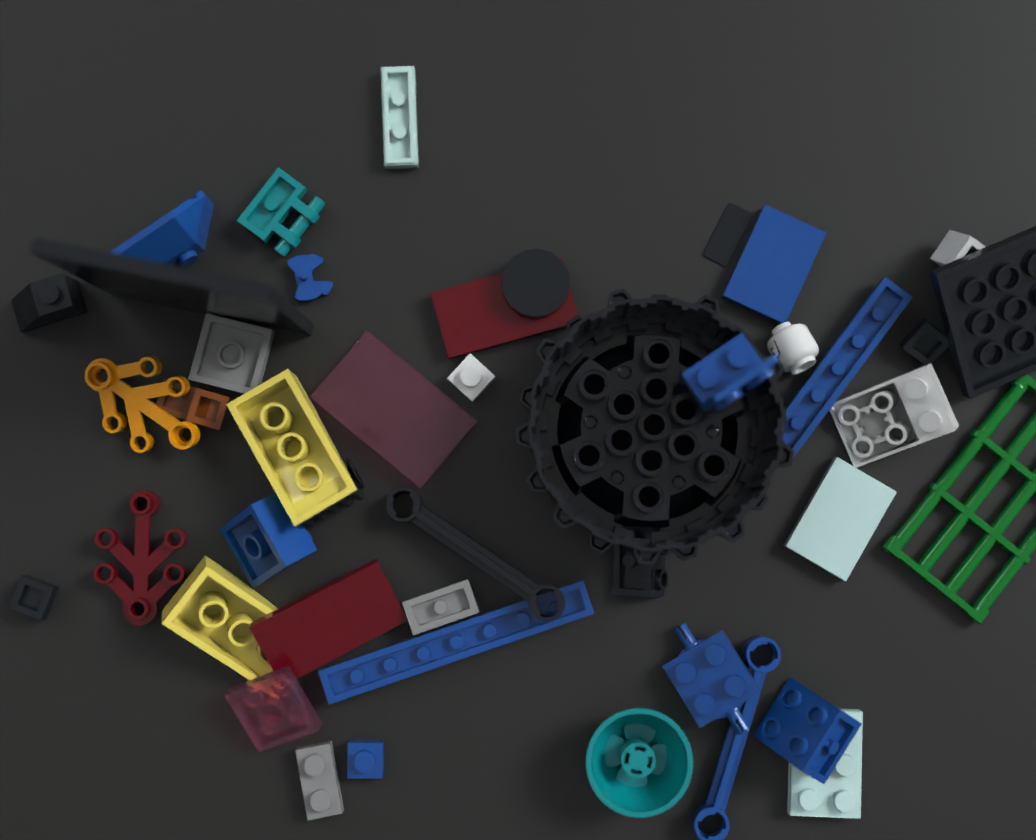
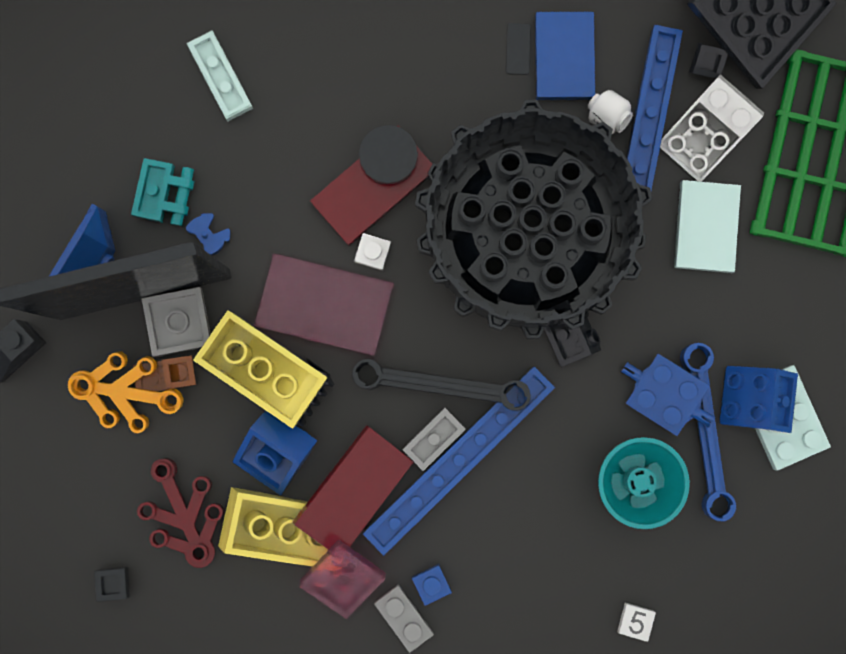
camera: 30 degrees left, 0 degrees up
blue bracket [680,333,779,411] -> none

